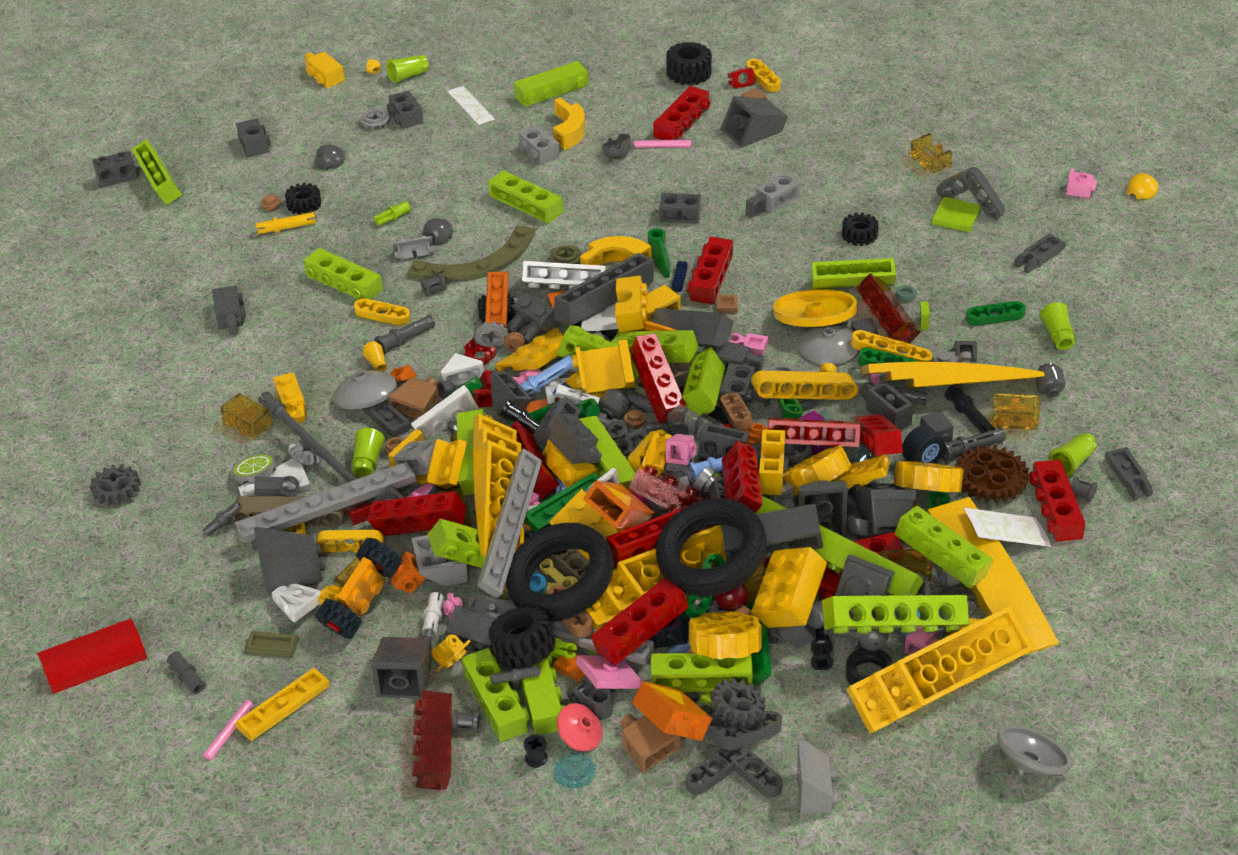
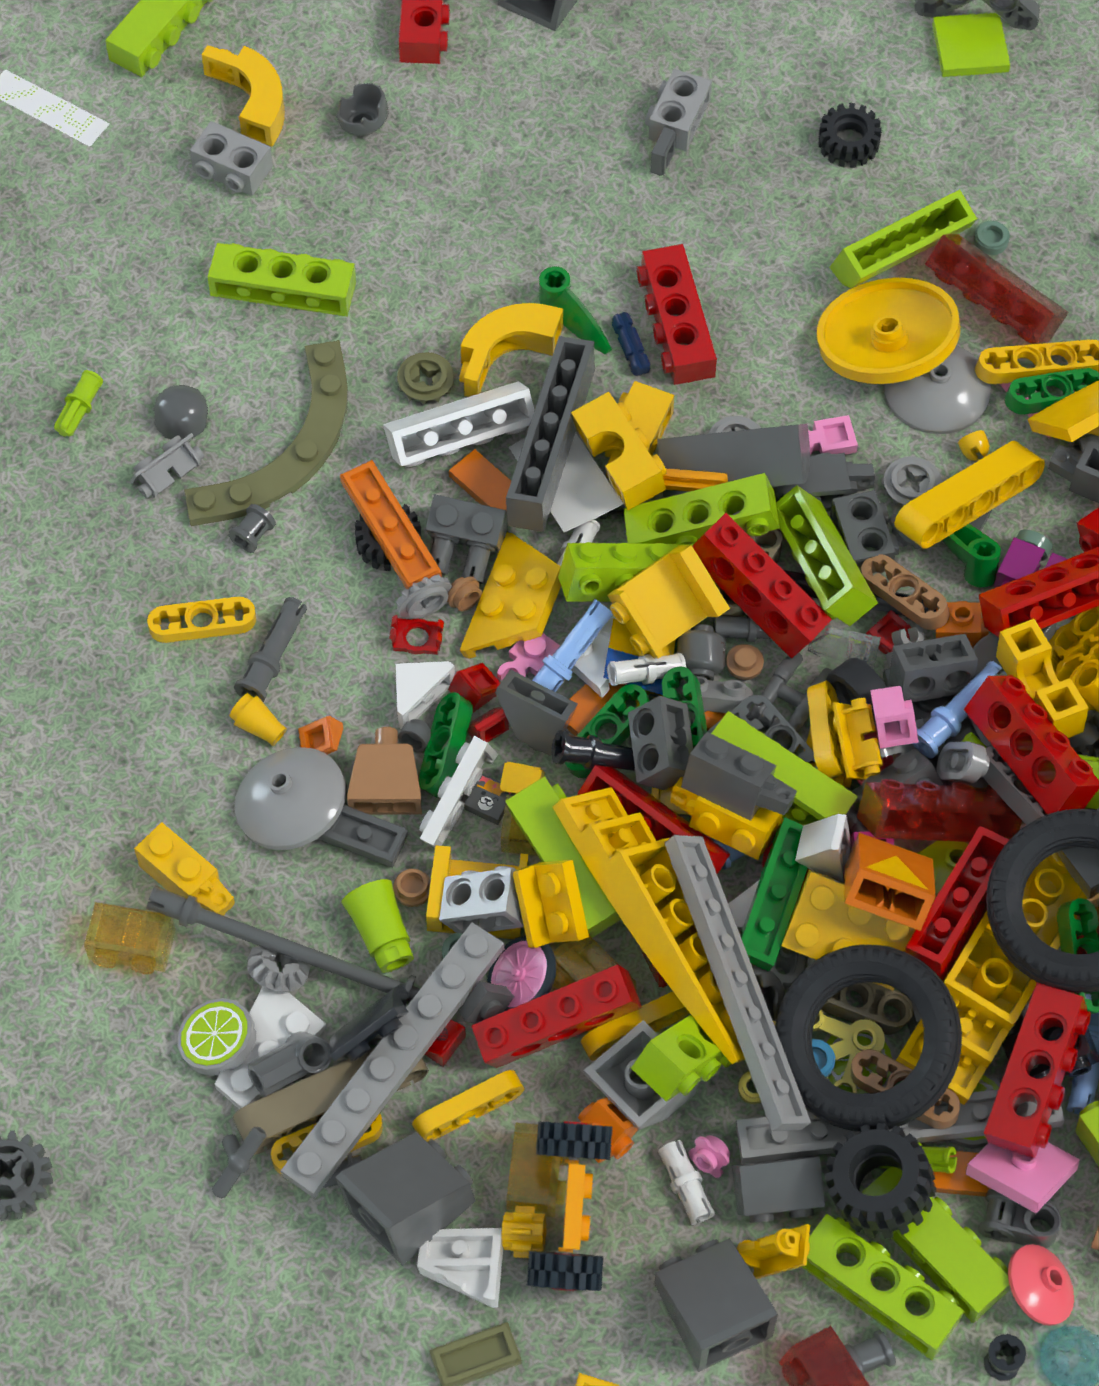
camera: 30 degrees left, 20 degrees up
lime brick [303,248,383,300] -> none
dark grey piece [490,666,541,691] -> none
bright pink bar [634,140,691,148] -> none
dark grey brick [659,193,701,224] -> none
medium nougat tile [717,295,738,313] -> none
dark grey tile [851,318,878,335] -> none
lime tile [919,301,930,330] -> none
none -> black slope [329,984,411,1062]

